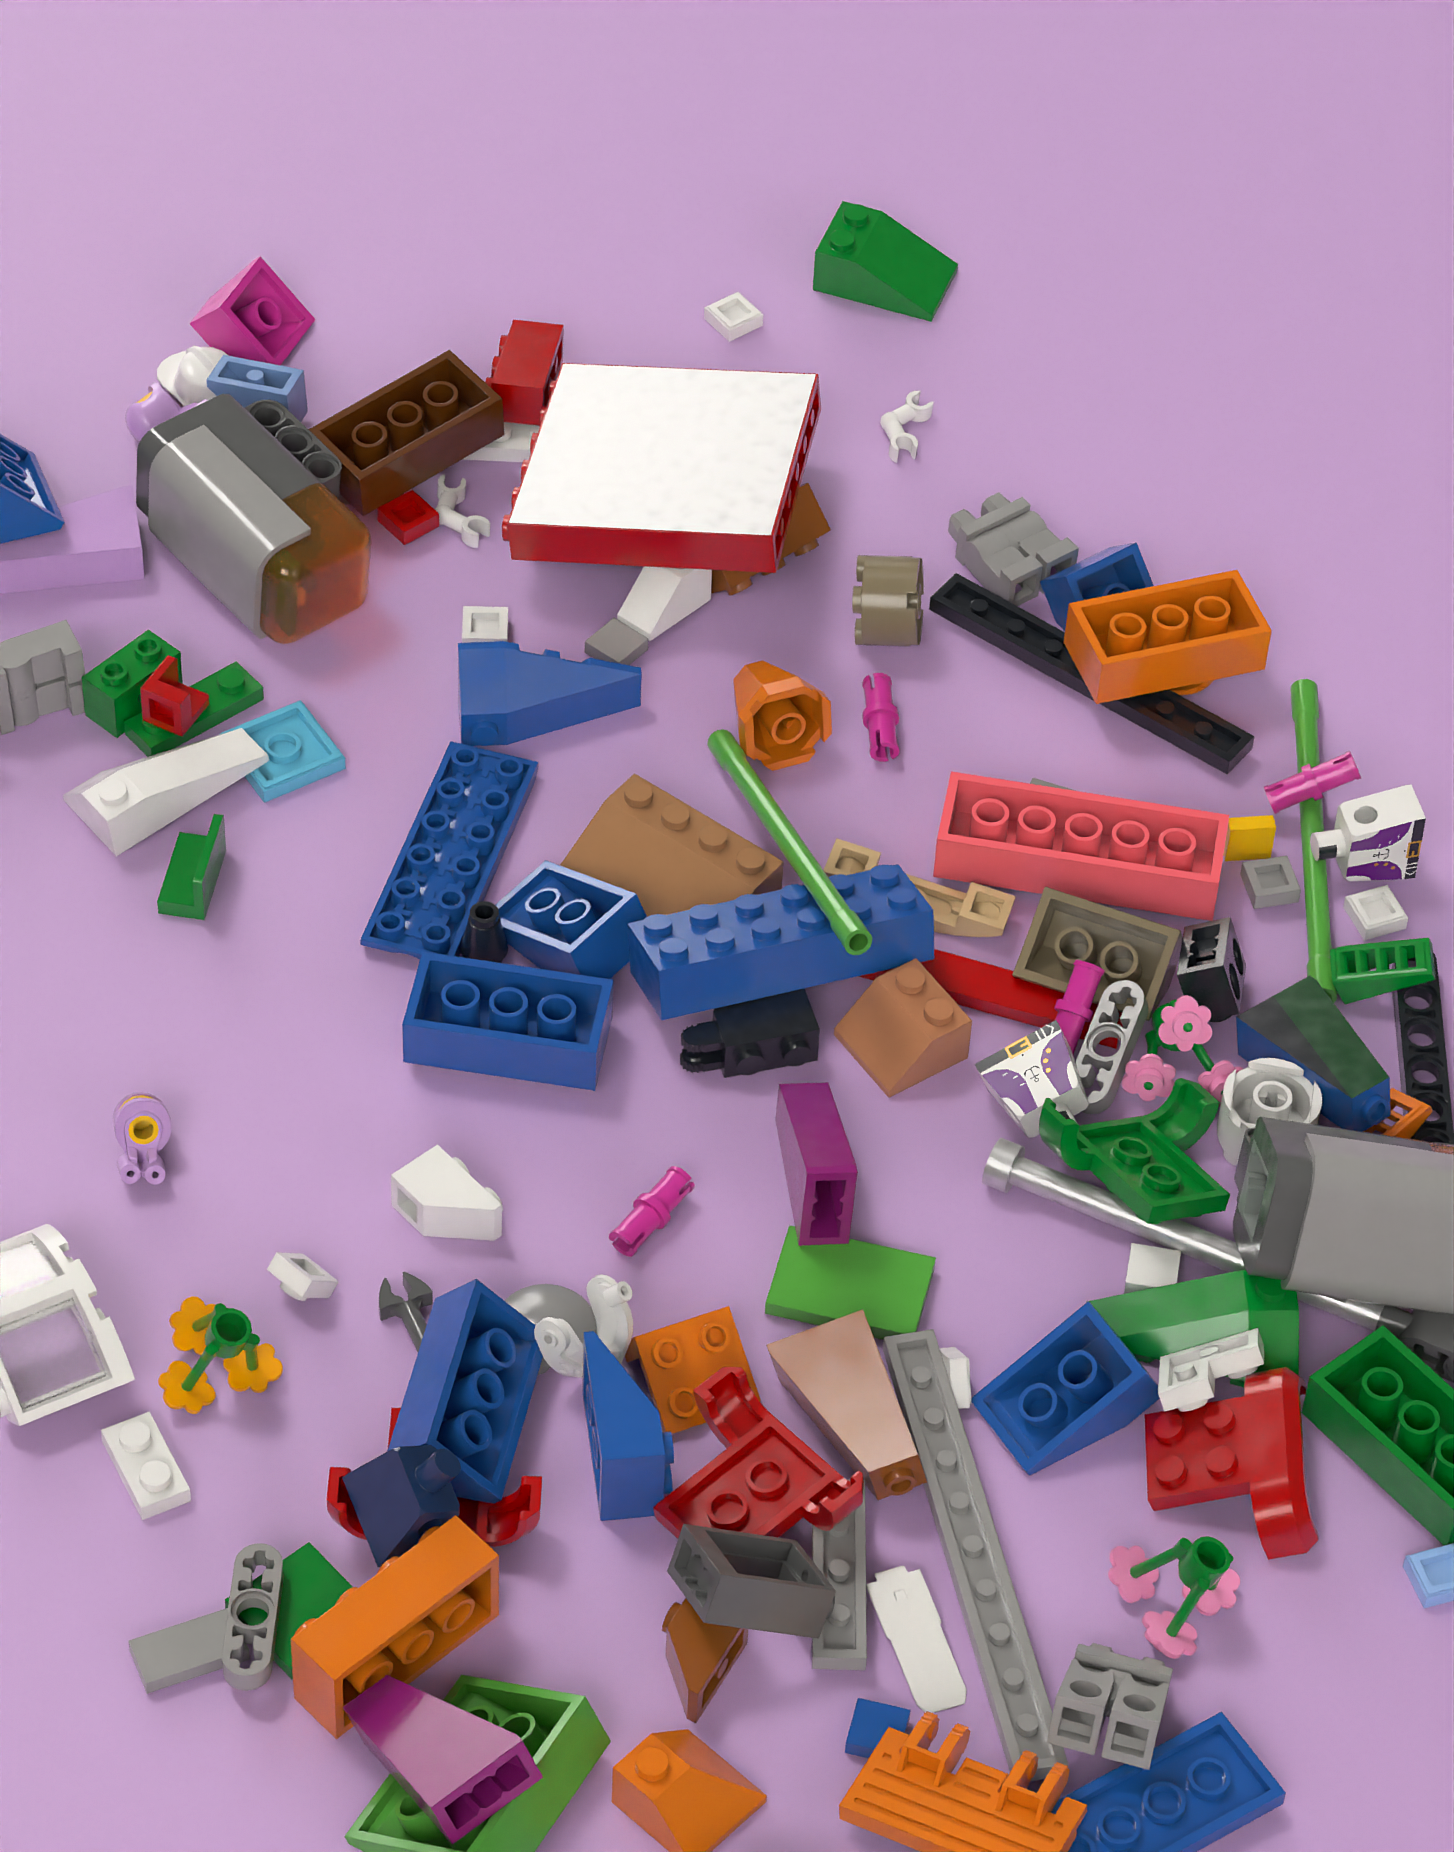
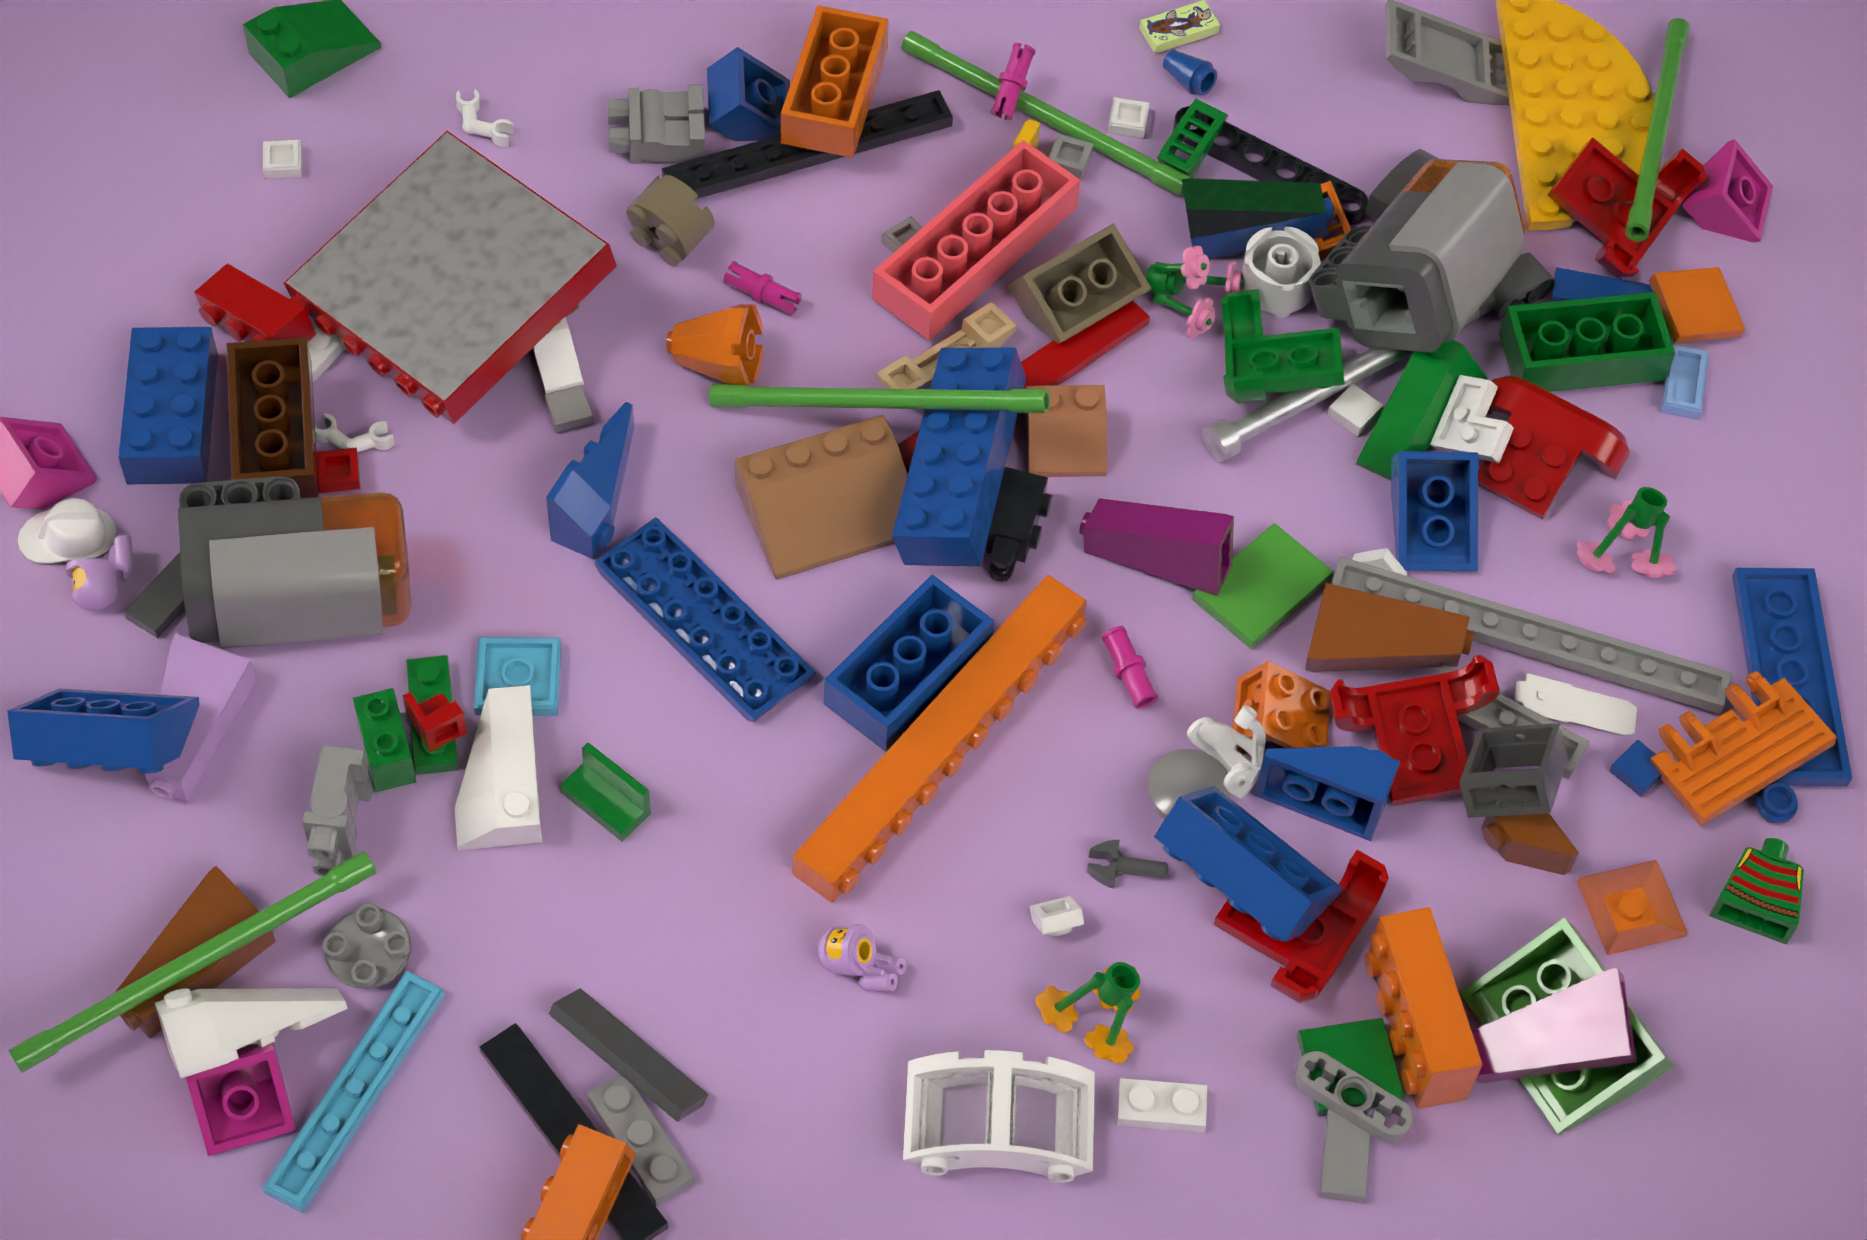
camera: 60 degrees left, 10 degrees up
medium blue slope [206,355,308,422] -> none
dark blue torso [342,1445,461,1567] -> none
white slope [391,1144,503,1241] -> none
black cone [460,901,508,963] -> none
white tile [462,606,508,643] -> none
blue slope [495,860,647,979] -> none
torso [975,1020,1089,1138] -> none
light grey hips [1046,1643,1173,1770] -> none
dark pink pin [1054,960,1105,1057] -> none
light grey beam [1075,980,1149,1114] -> none
black brick [1177,917,1246,1023] -> none
white torso [1310,784,1426,881] -> none
none -> blue brick [118,327,218,485]
none -> orange brick [793,574,1087,903]

